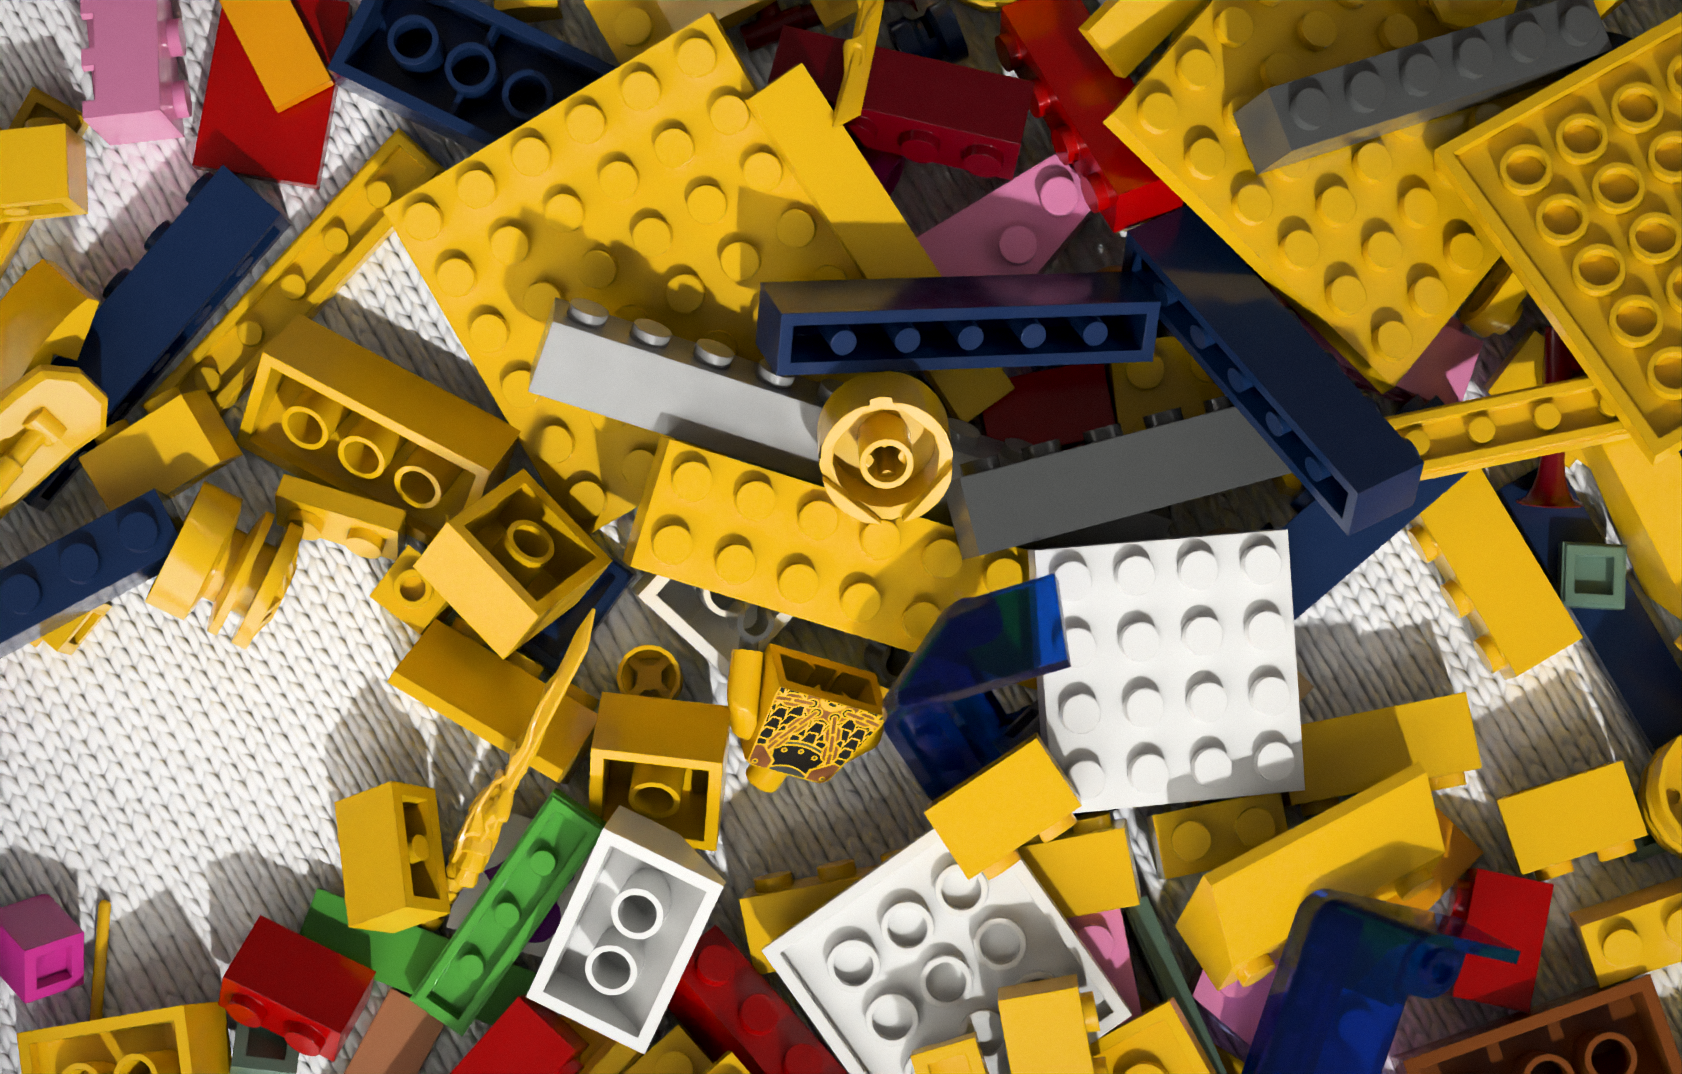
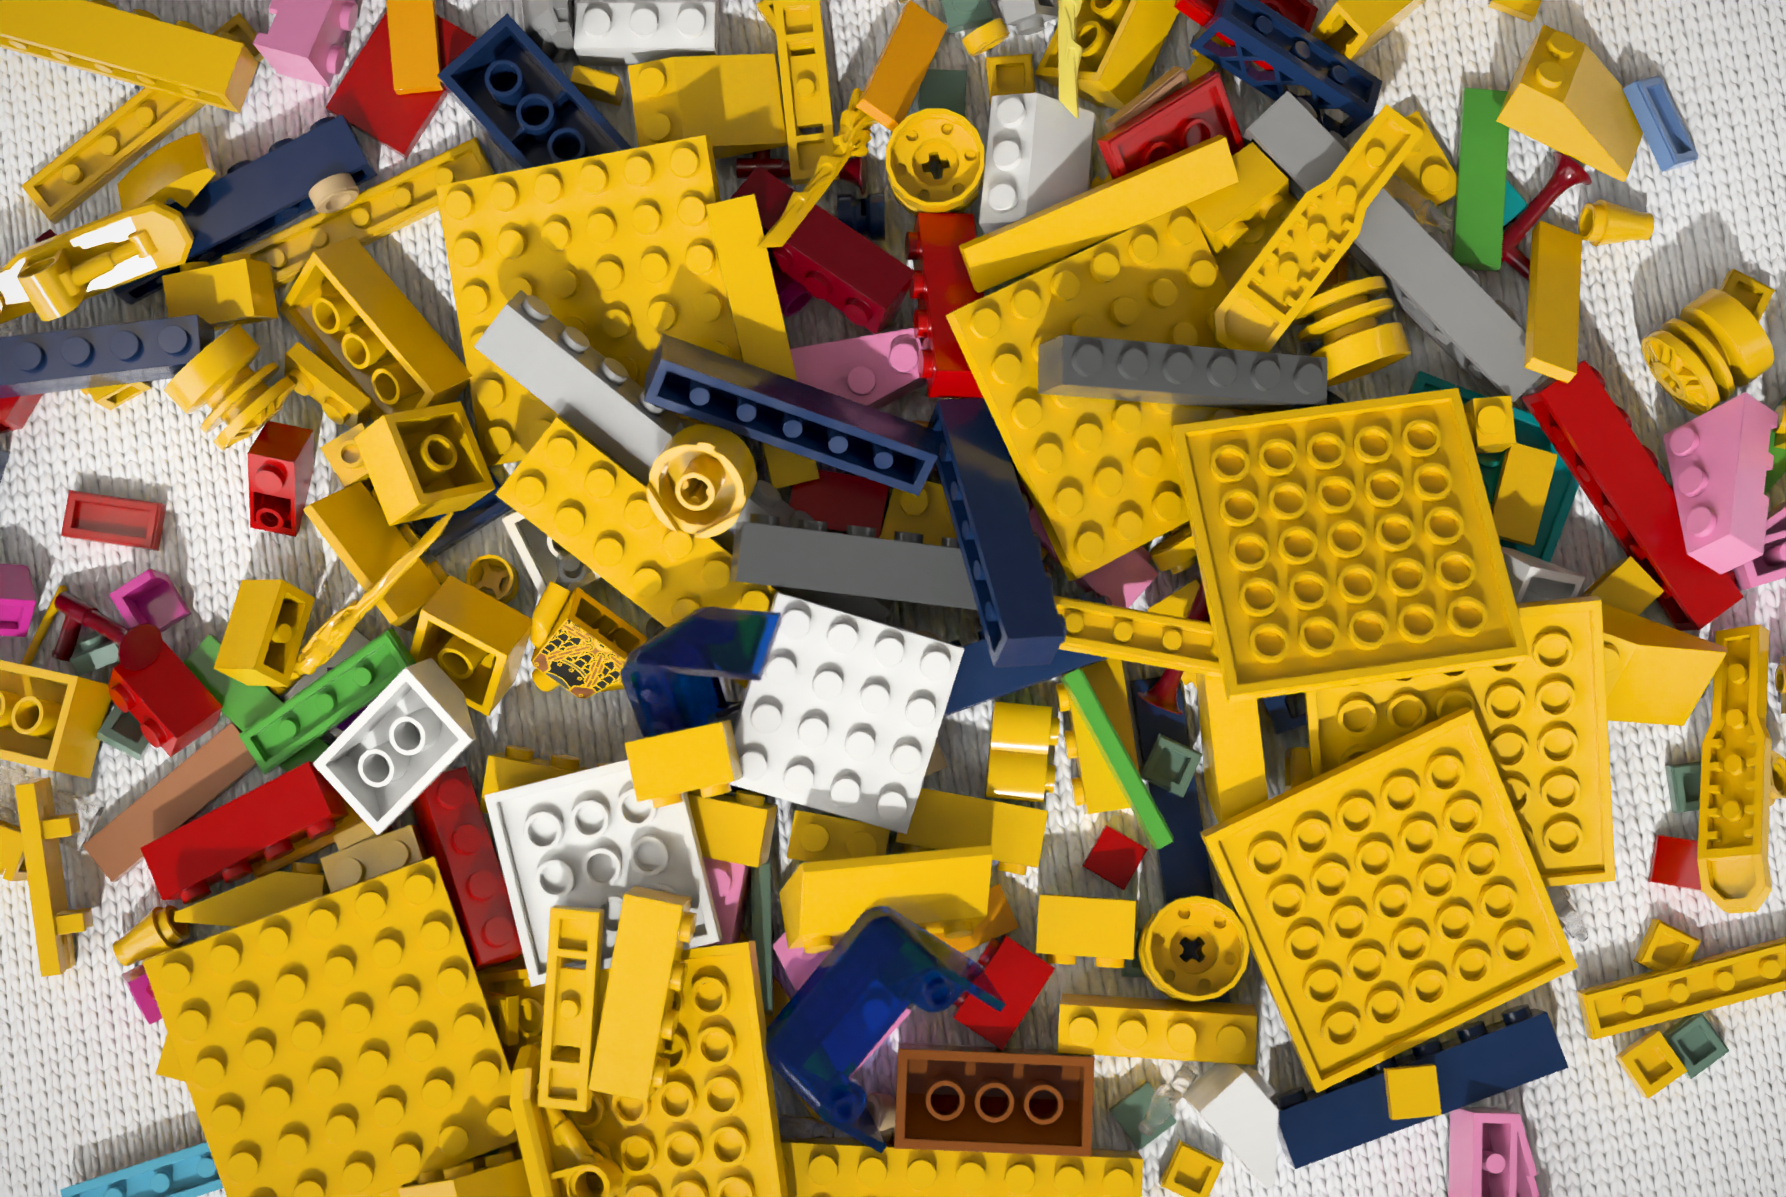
camera: 20 degrees right, 0 degrees up
none -> dark red piece [51,591,163,671]
none -> red tile [61,490,167,551]
none -> sand green plate [70,631,119,676]
none -> dark pink panel [109,569,192,633]
none -> red slope [247,421,314,537]
none -> tan tile [308,173,359,214]
none -> yellow brick [985,701,1060,802]
none -> bright green tile [1061,668,1174,850]
none -> red tile [1082,825,1148,890]

